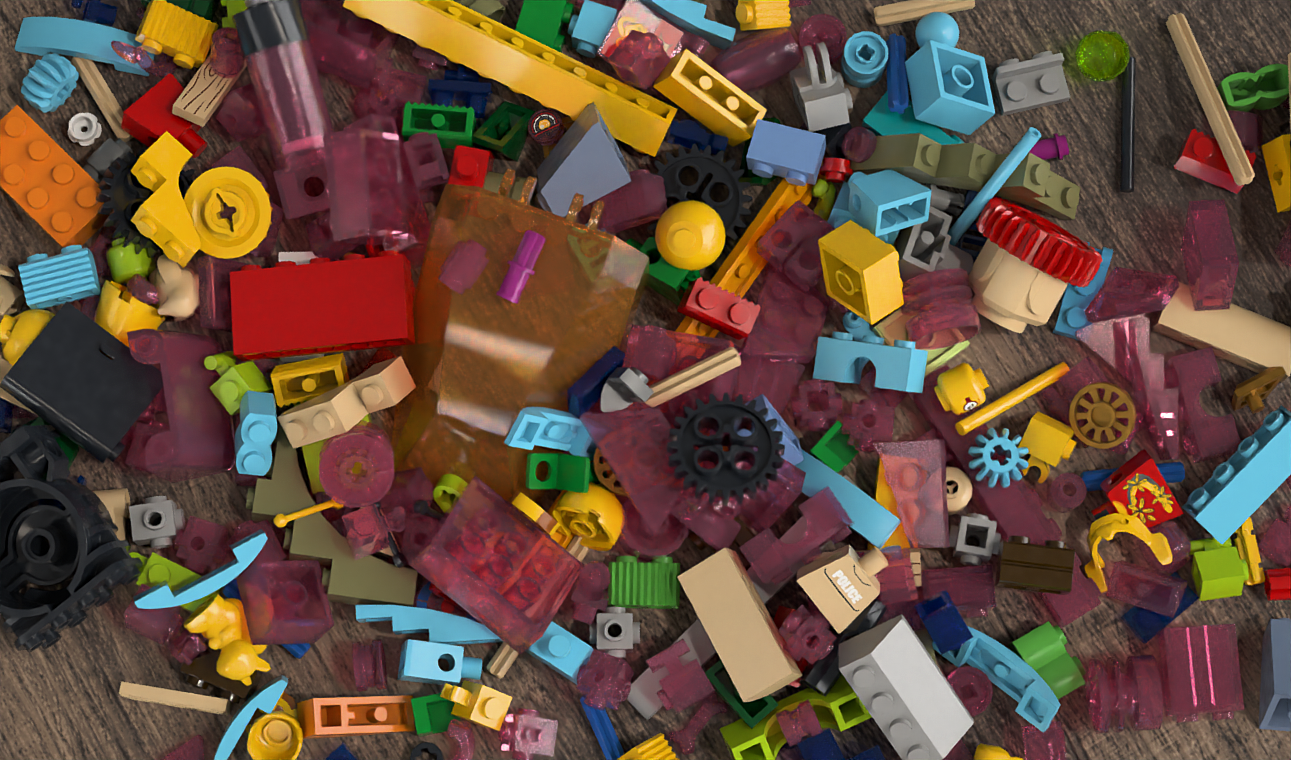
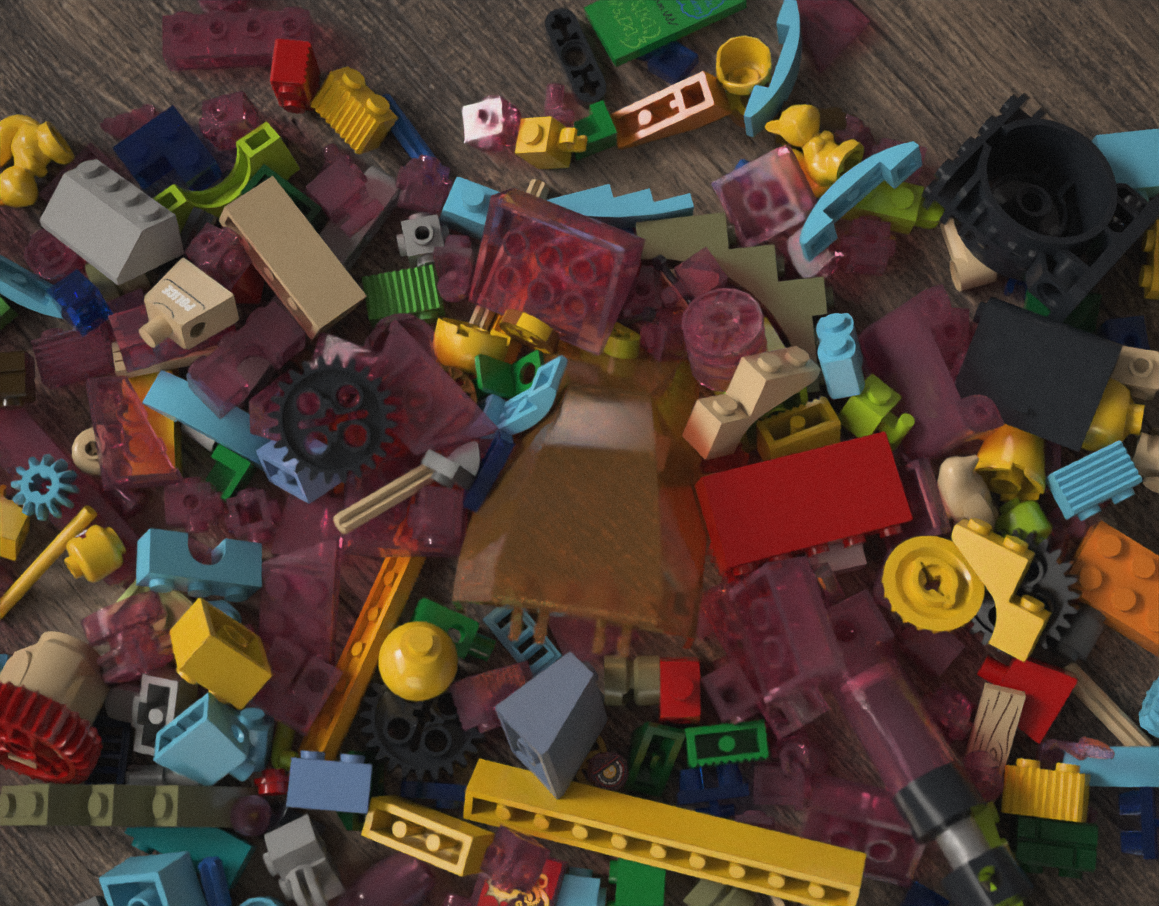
camera: 170 degrees right, 0 degrees up
white plate [67,113,102,146] -> none
tan tile [119,681,232,716] -> none
clear pink piece [125,273,159,305] -> none
light grey brick [129,496,185,549] -> none
yellow hinge [273,493,346,528] -> none
clear pink wheel [352,639,387,692] -> none
medium azure torso [397,639,482,686] -> none
clear pink brick [438,238,490,295] -> none
magenta axle [496,230,545,304] -> none
brick [677,277,761,340] -> none
clear pink wheel [776,699,823,747] -> none
medium azure piece [947,127,1041,246] -> none
light grey brick [948,513,1001,567] -> none
magenta pin [1029,133,1069,160] -> none

